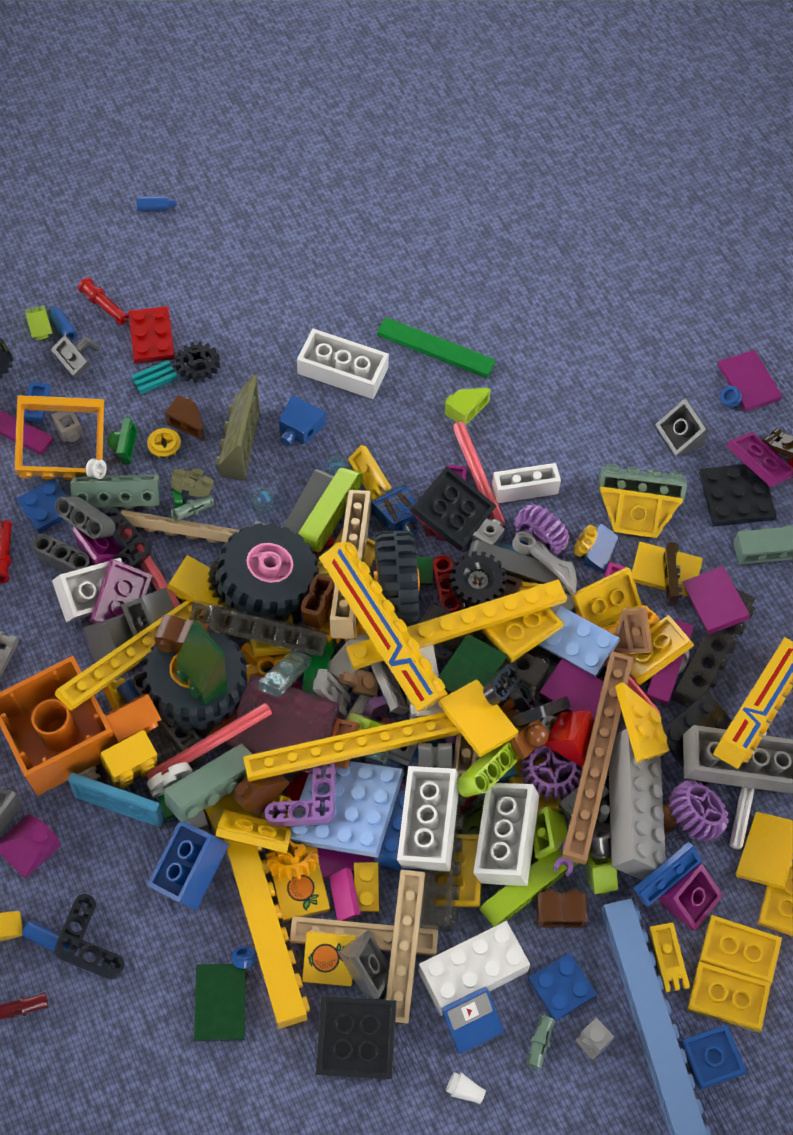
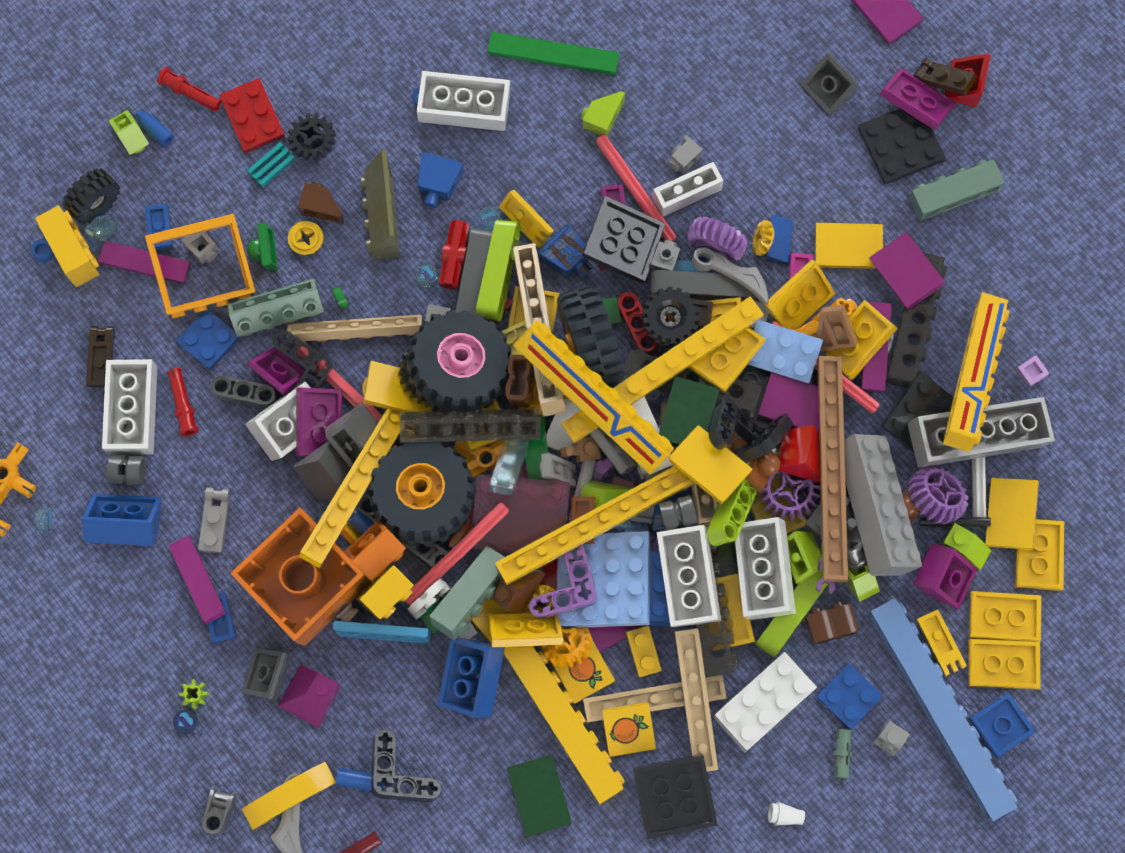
camera: 10 degrees left, 15 degrees up
dark grey plate [51,335,100,378] -> none
dark grey beam [55,496,115,538] -> none
white bush [86,459,107,479] -> none
reddish brown brick [154,615,209,652] -> none
olive plate [170,468,214,497] -> none
sand green pin [171,495,214,522] -> none
dark green slope [175,620,227,705] -> none
blue tile [232,946,257,968] -> none
dark pink tile [329,868,360,921] -> none
dark grey slope [338,931,390,999] -> none
blue tile [441,986,504,1054] -> none
sand green brick [598,464,687,503] -> none
yellow wing [600,486,683,538] -> none
yellow wing [615,682,669,763] -> none
blue tile [634,842,702,907] -> none
dark brown plate [663,542,682,606] -> none
blue tile [720,386,742,408] -> none
none -> red piece [439,220,470,290]
none -> light grey brick [668,135,703,175]
none -> black bar [920,517,991,527]
none -> lime slope [941,523,992,571]

